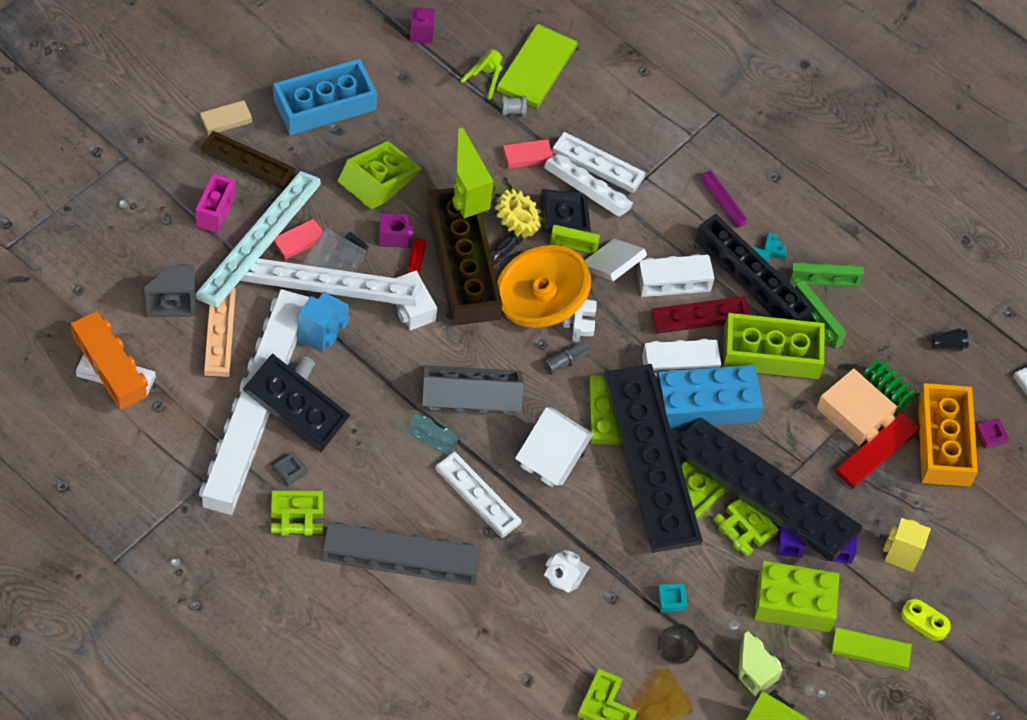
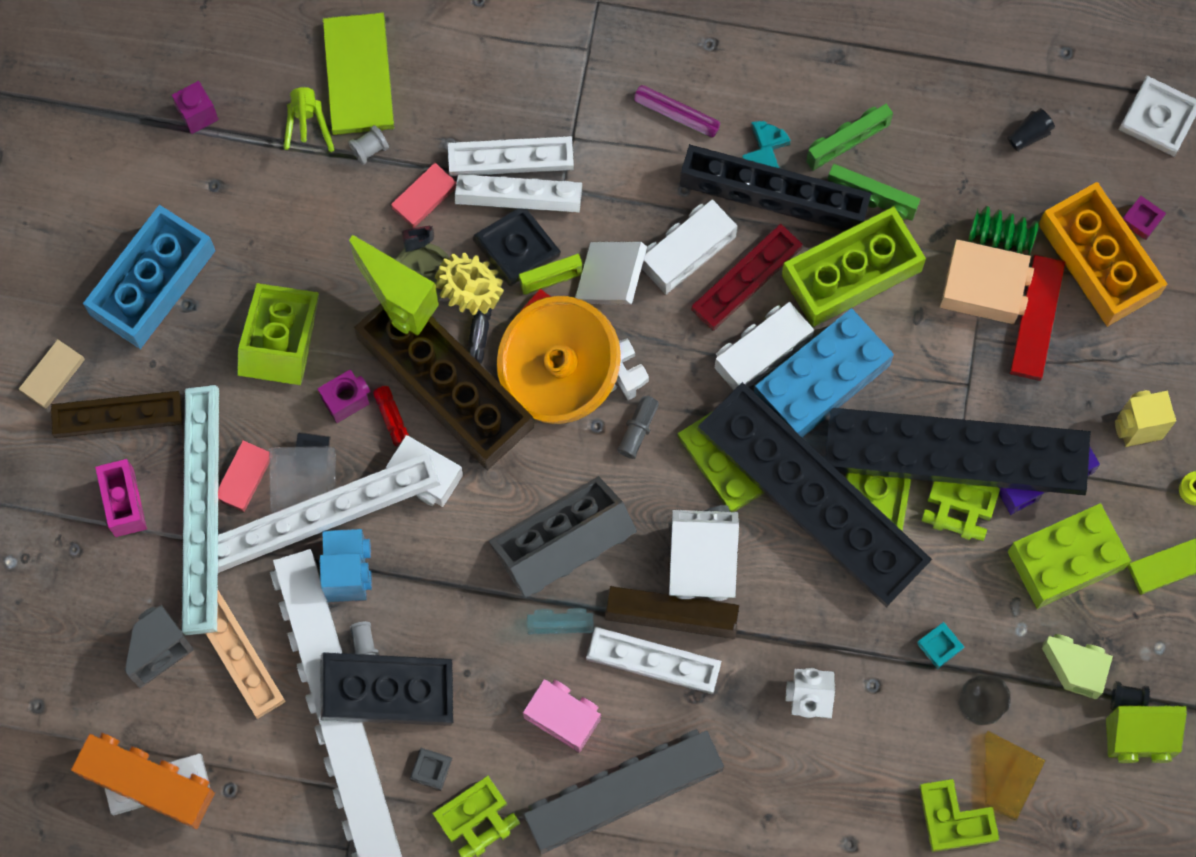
camera: 25 degrees left, 15 degrees up
none -> black tile [402,225,434,252]
none -> bright pink brick [523,679,601,753]
none -> dark brown panel [605,586,739,639]

